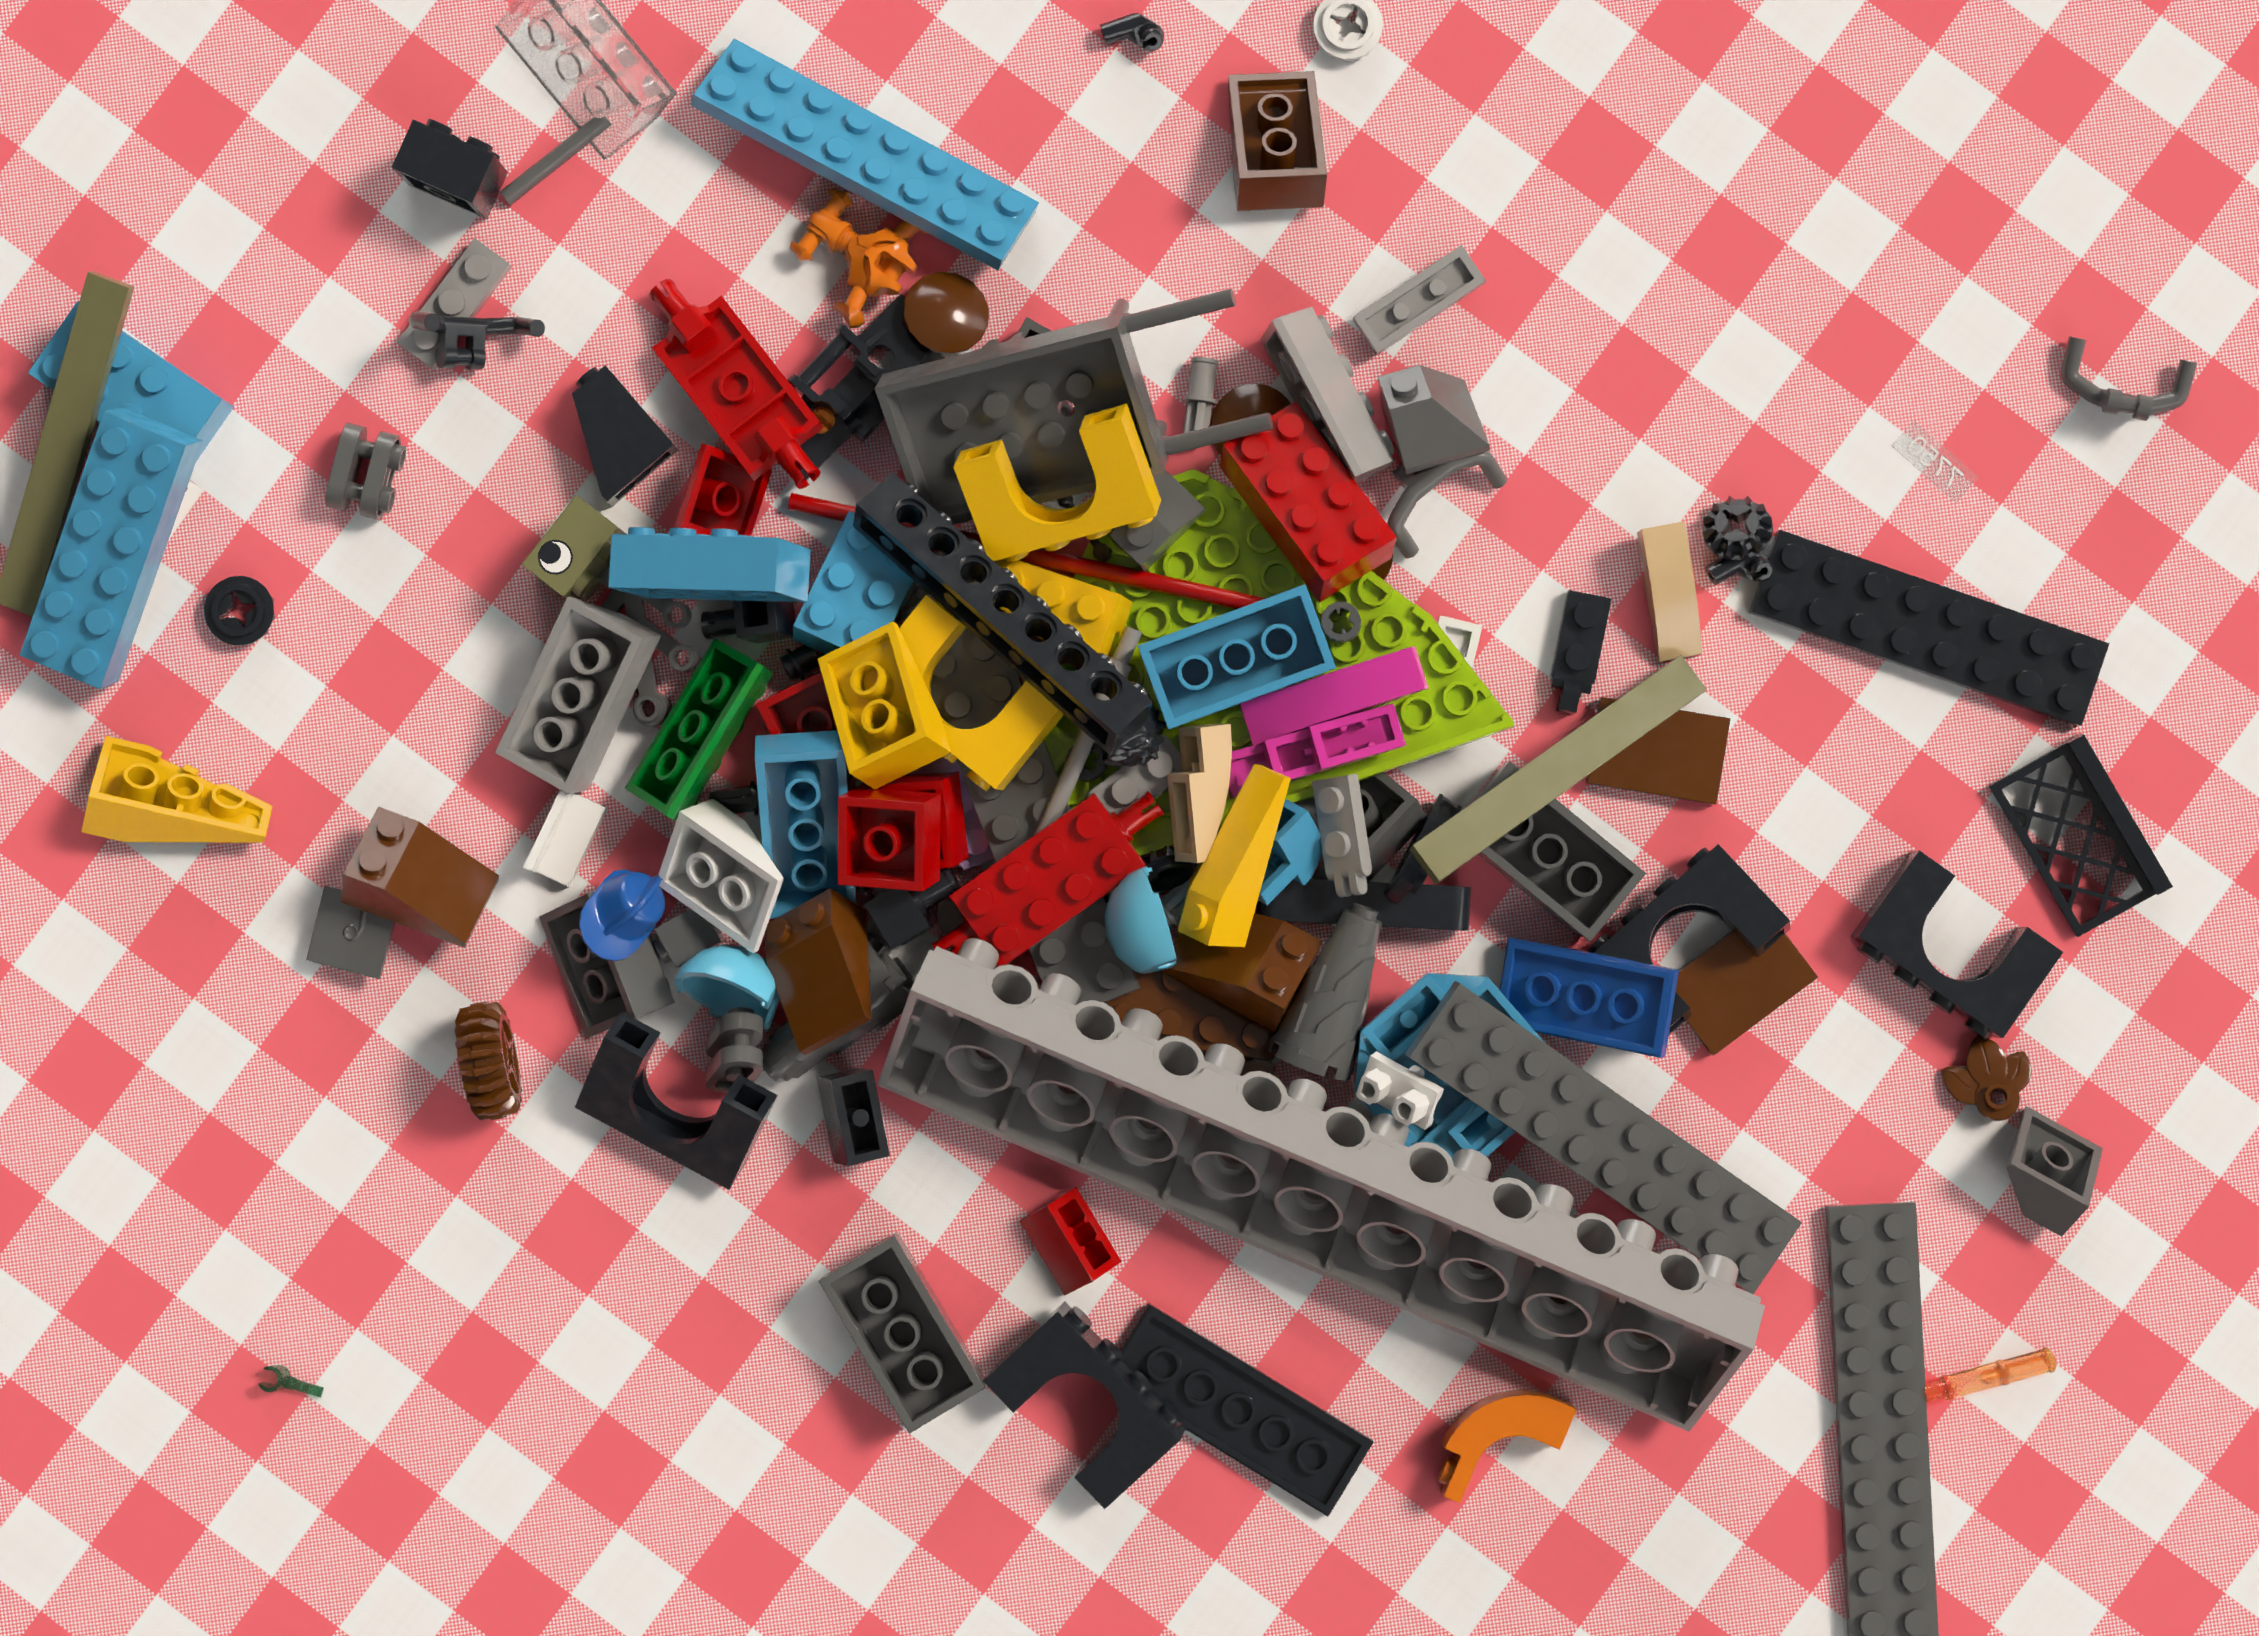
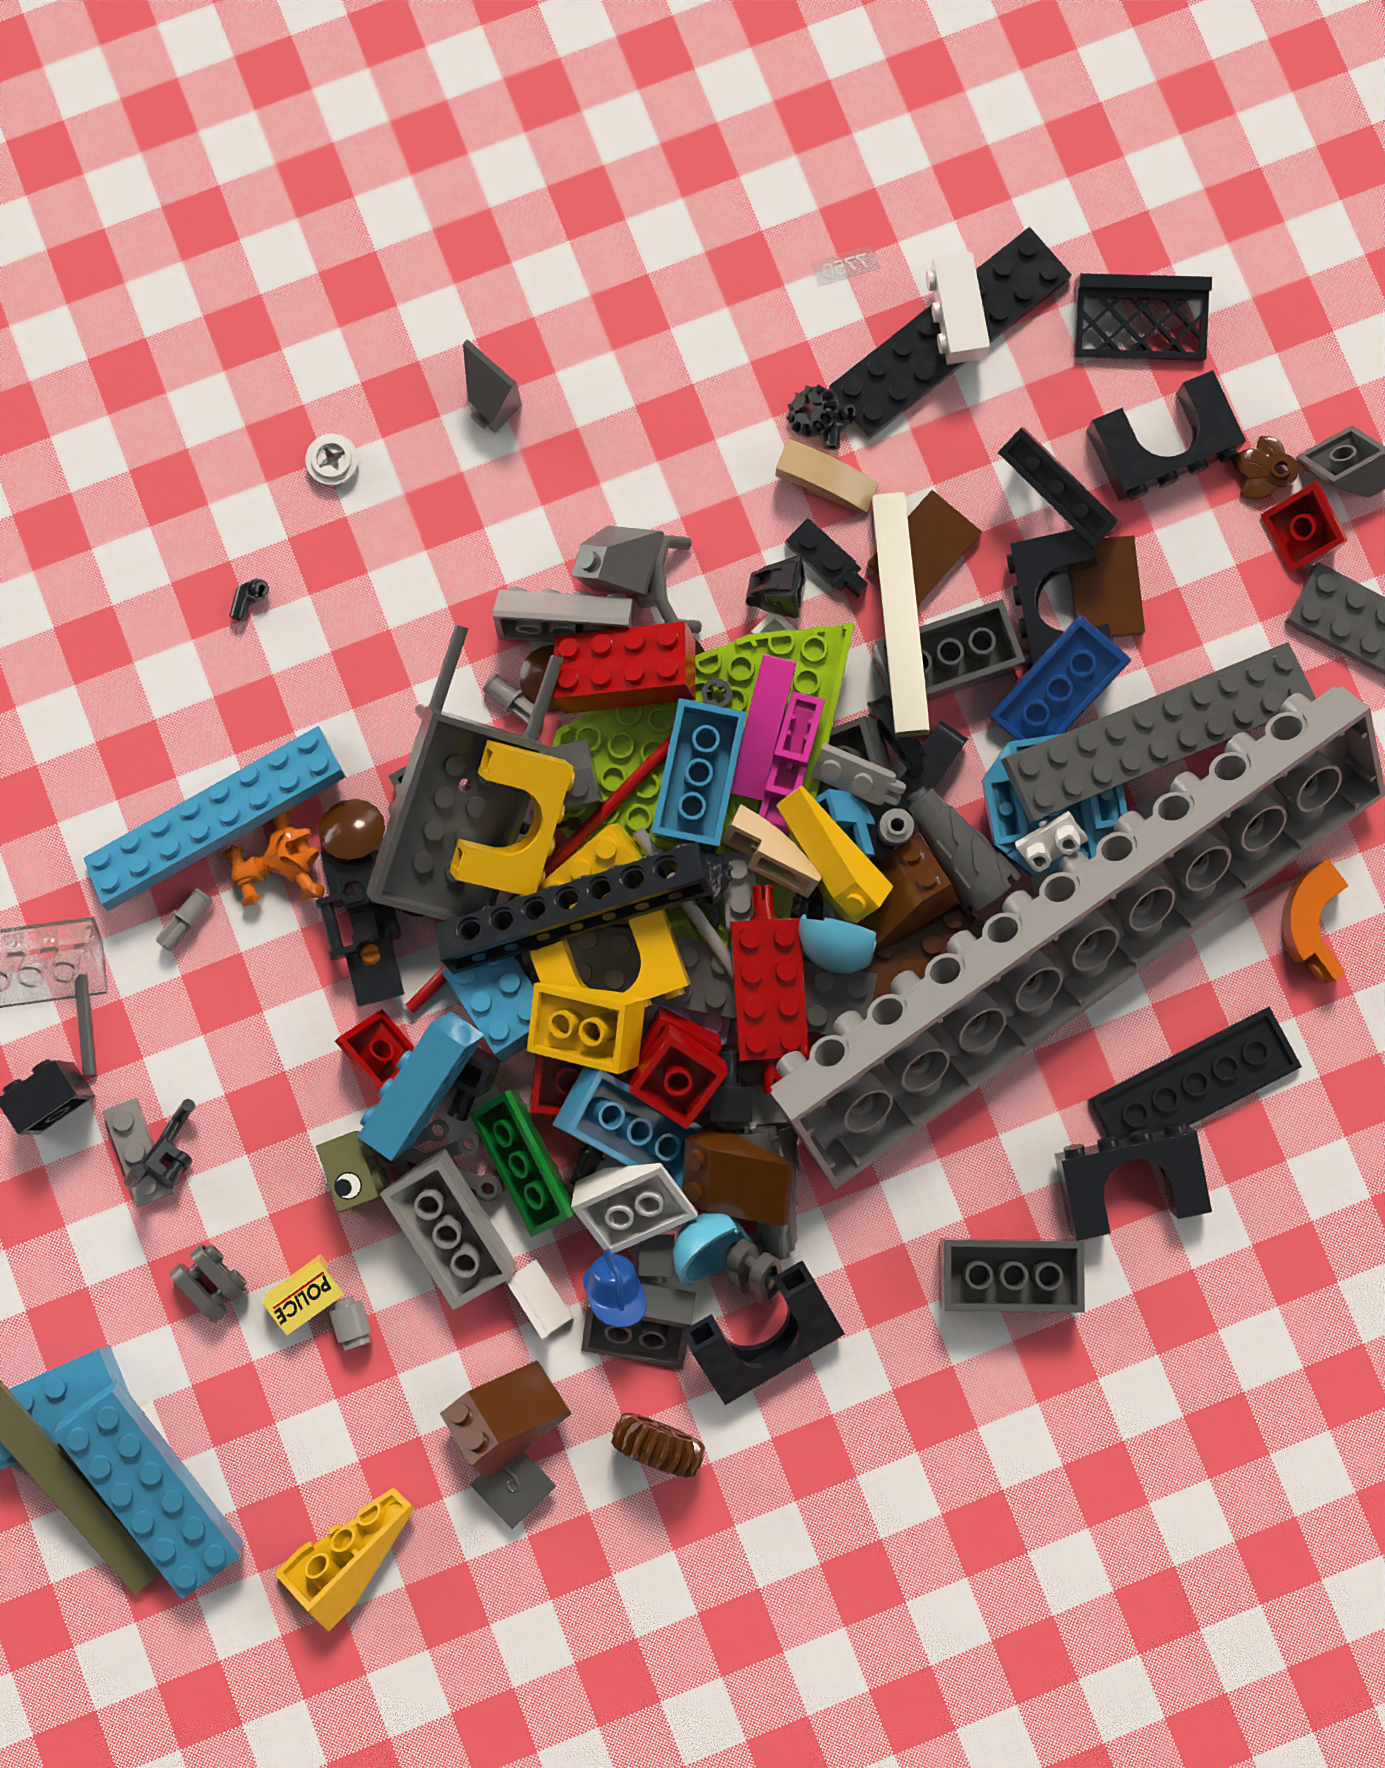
camera: 55 degrees left, 5 degrees down
black gear [204,576,276,646] -> none
clear green hand [258,1364,324,1398] -> none
black slope [572,365,678,506] -> none
red plate [649,279,824,489] -> none
black pin [779,645,826,681] -> none
black brick [816,1068,890,1166] -> none
red brick [1019,1187,1122,1296] -> none
reddish brown slope [1228,71,1327,211] -> none
light grey plate [1352,245,1486,356] -> none
dark grey piece [2061,336,2197,421] -> none
none -> light grey axle [156,887,213,951]
none -> light yellow panel [262,1254,344,1336]
none -> light grey brick [328,1296,372,1351]
none -> dark grey slope [463,339,522,433]
none -> black piece [745,555,806,618]
none -> light grey brick [877,809,914,847]
none -> white brick [926,252,990,365]
none -> black fence [998,427,1122,547]
none -> red slope [1261,481,1348,573]

